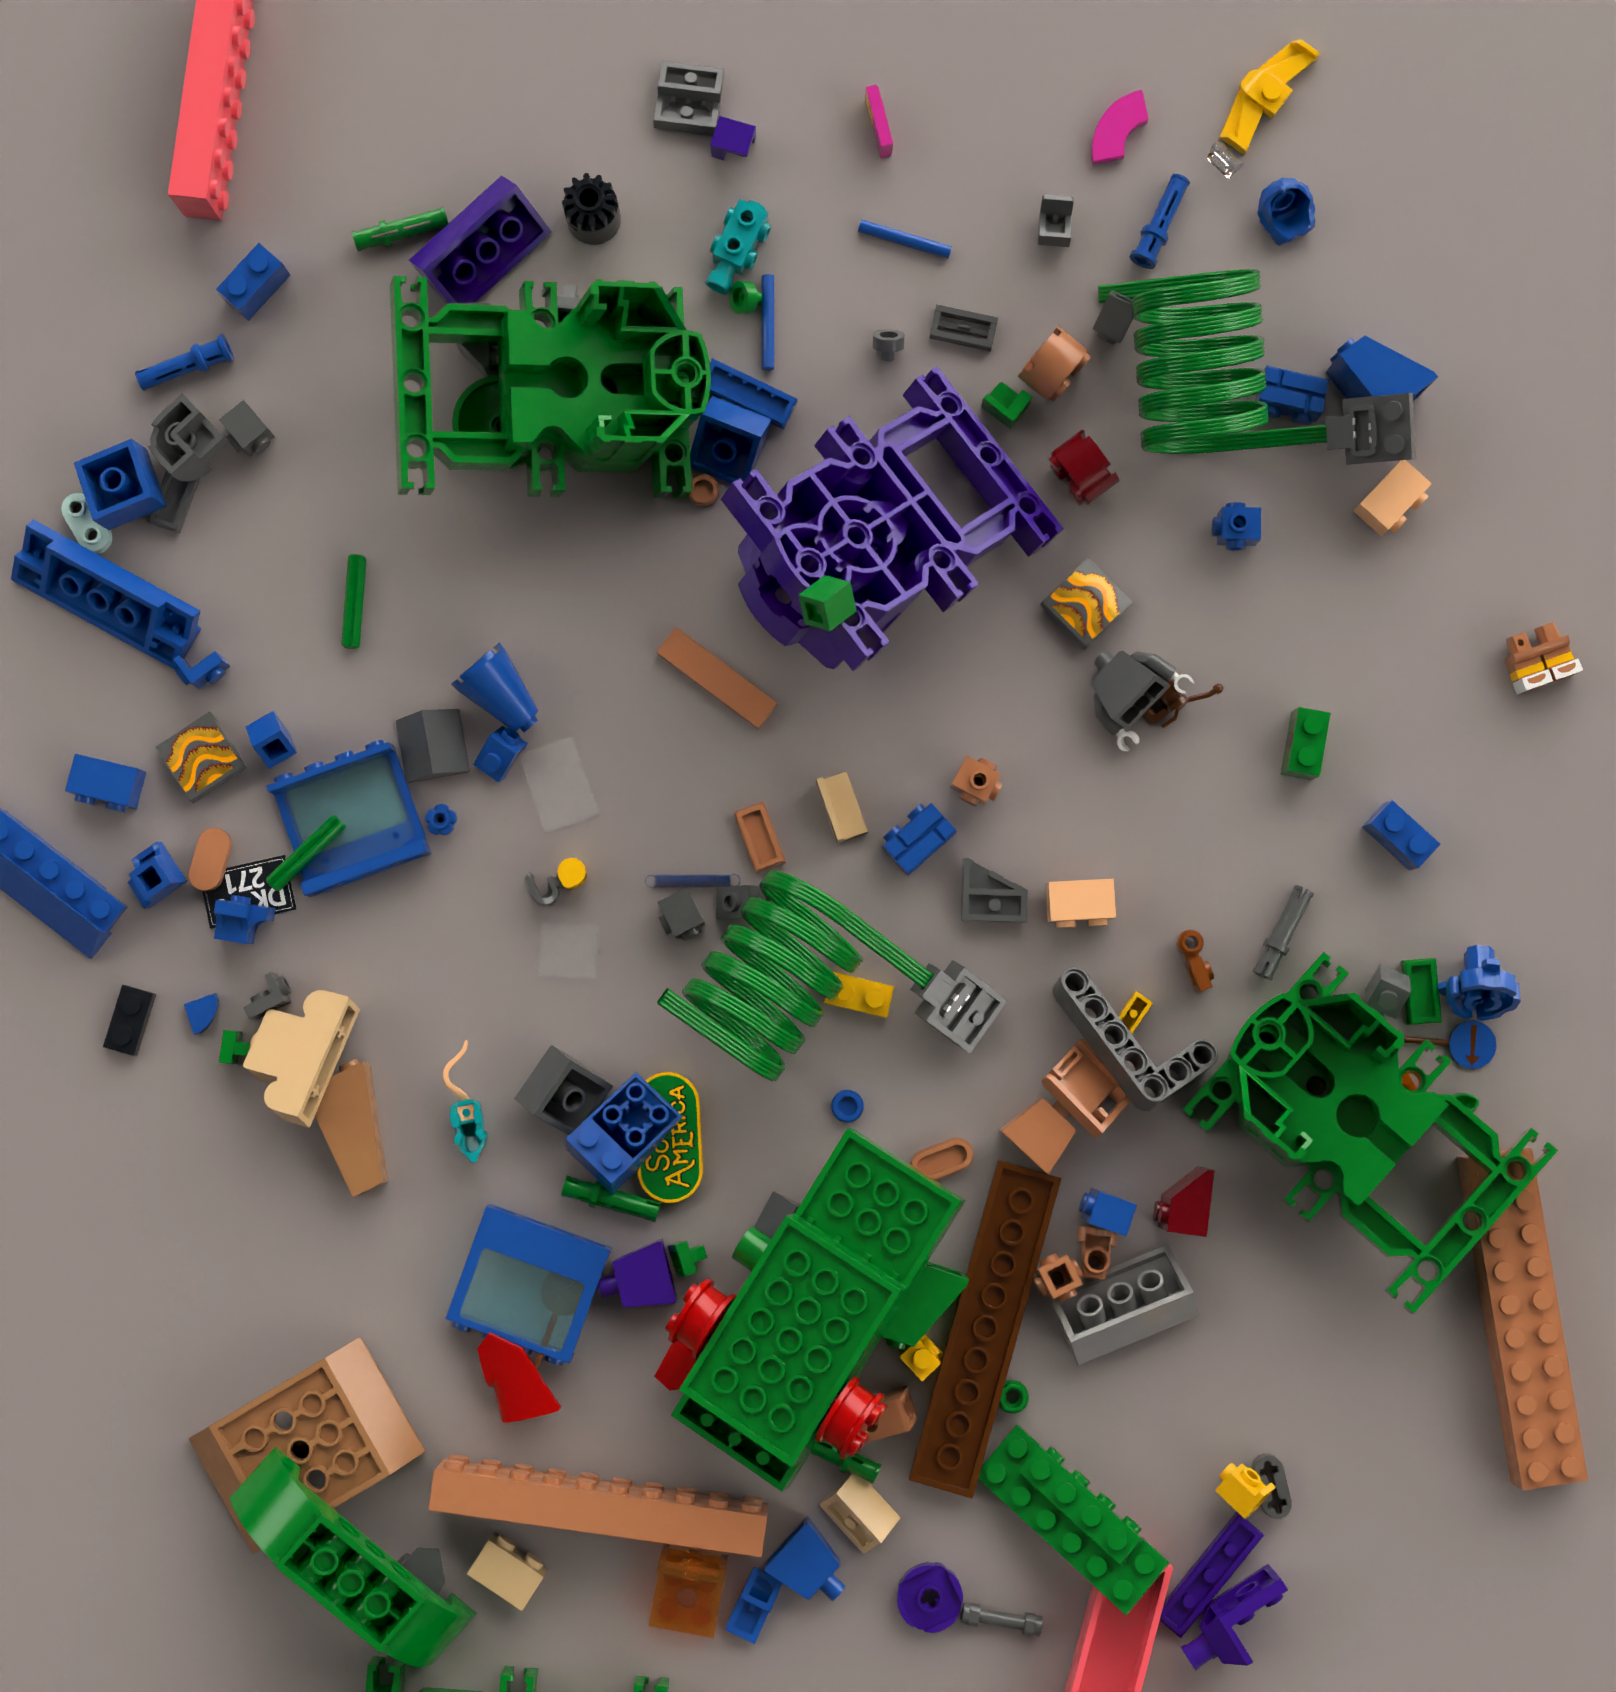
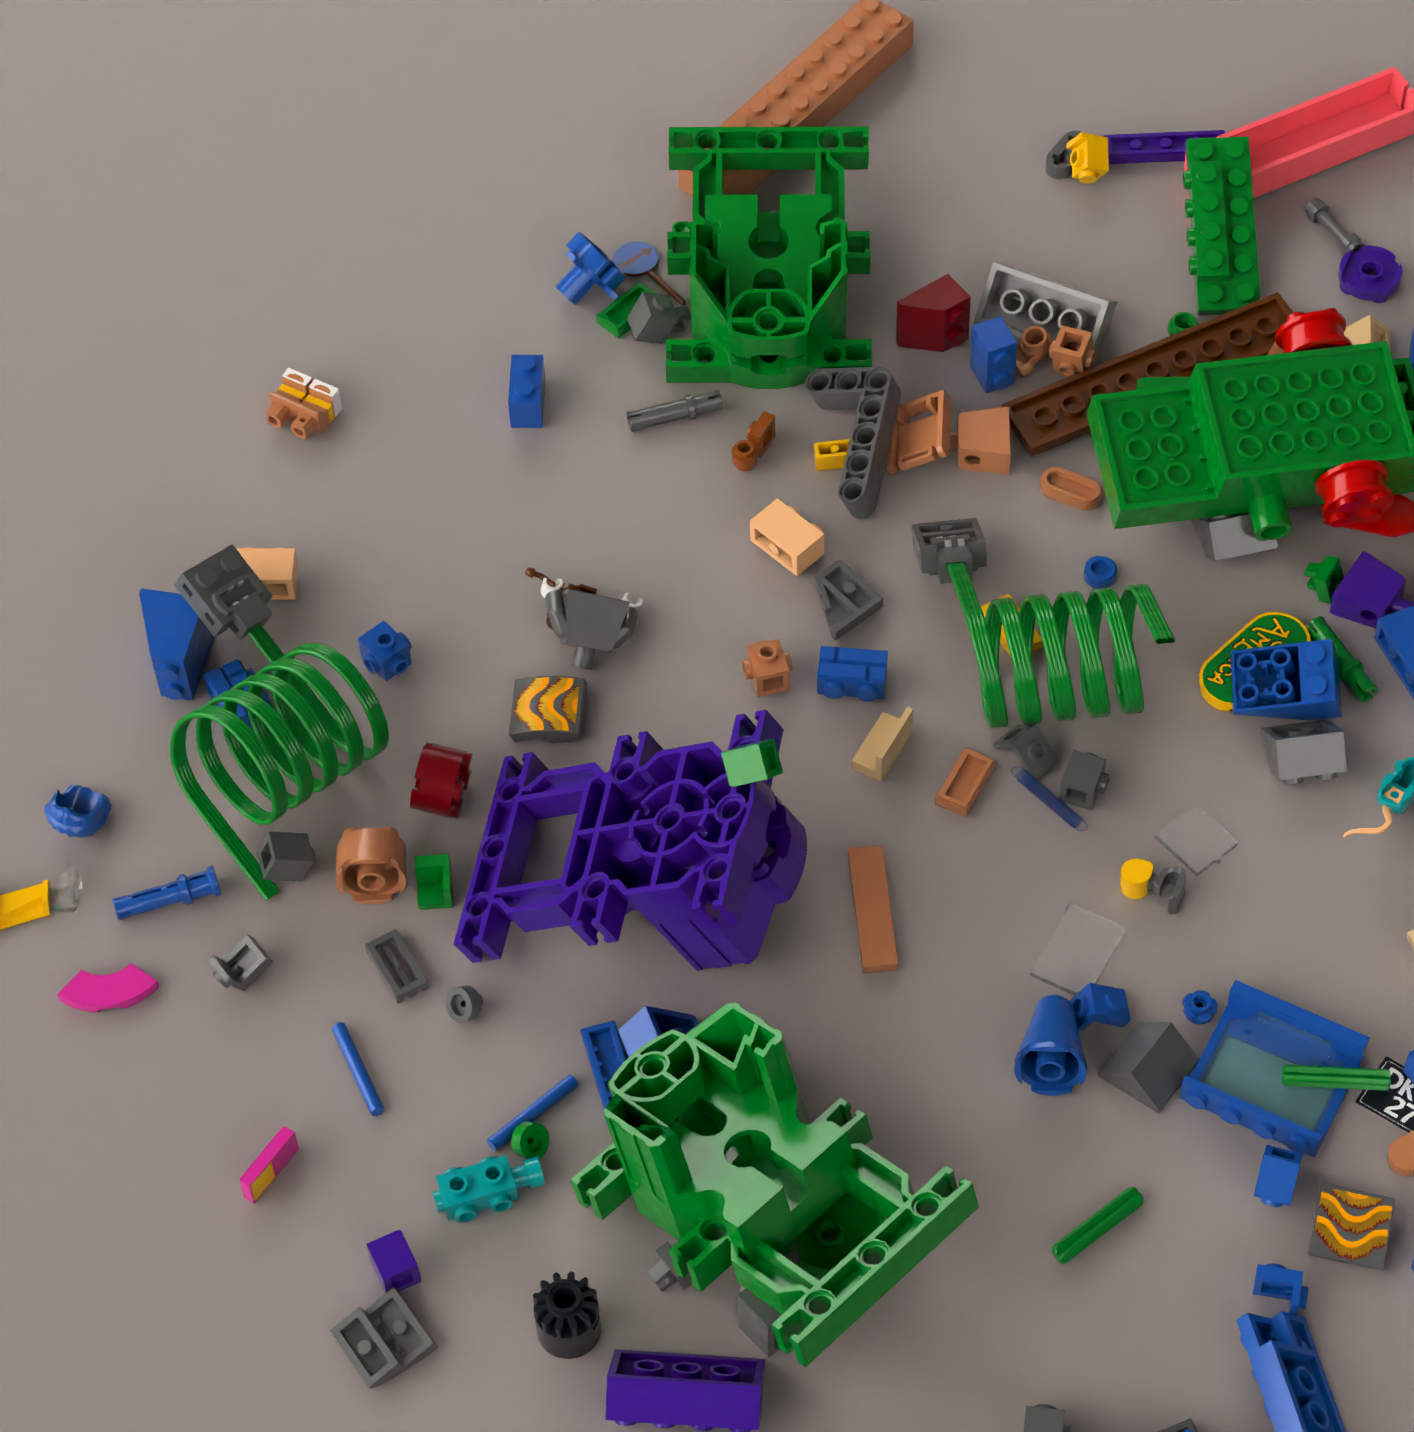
camera: 130 degrees left, 30 degrees down
dark purple plate [1181,1564,1288,1671] -> none
green brick [1280,707,1331,780] -> none

